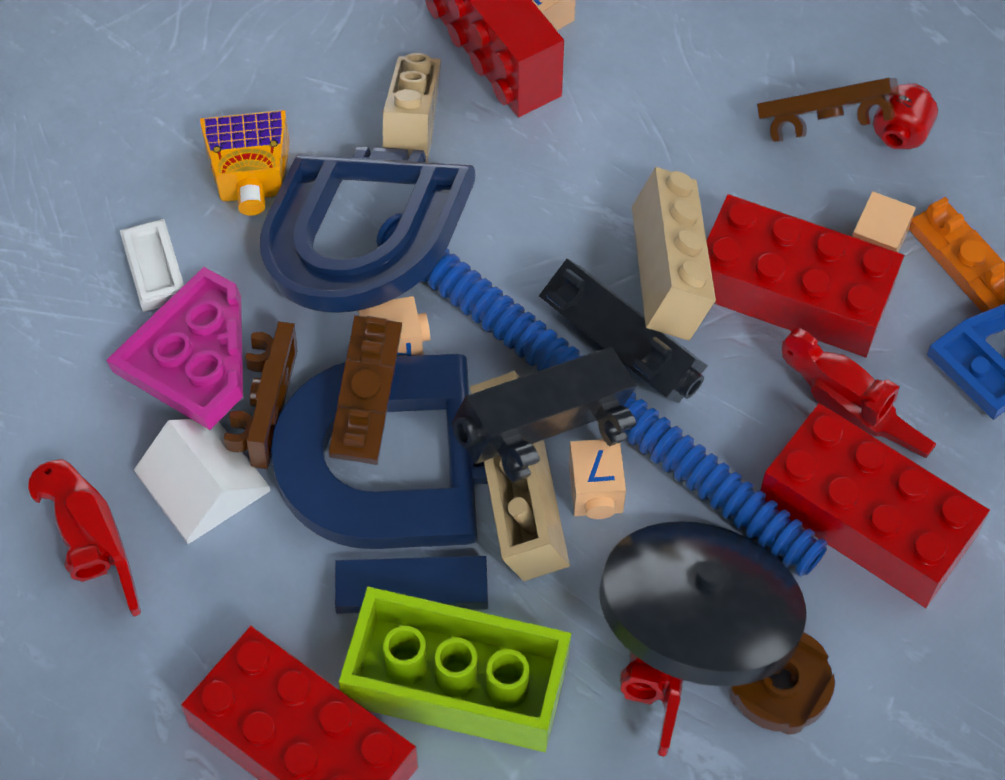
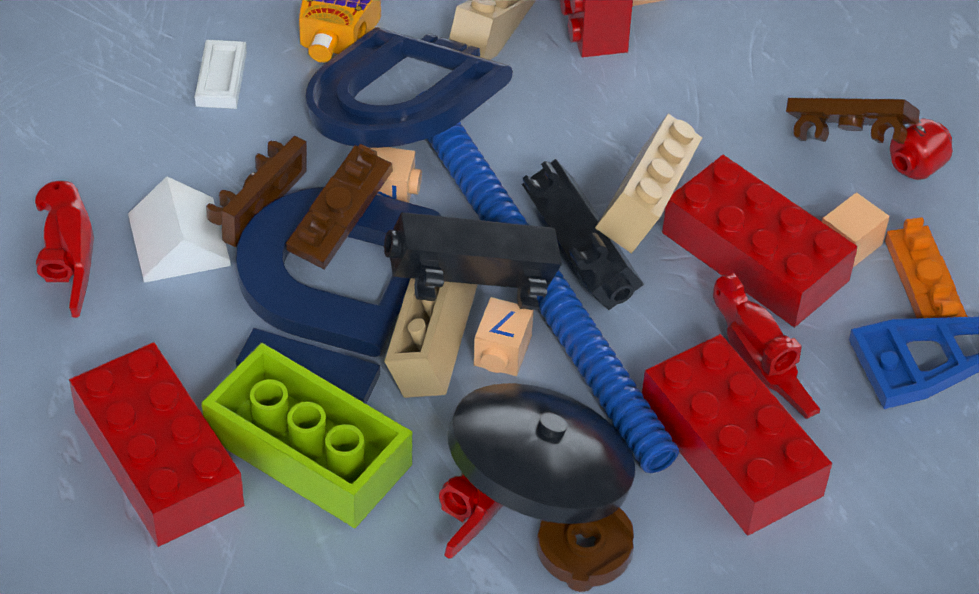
camera: 20 degrees right, 10 degrees down
dark pink plate [106,267,243,430] -> none

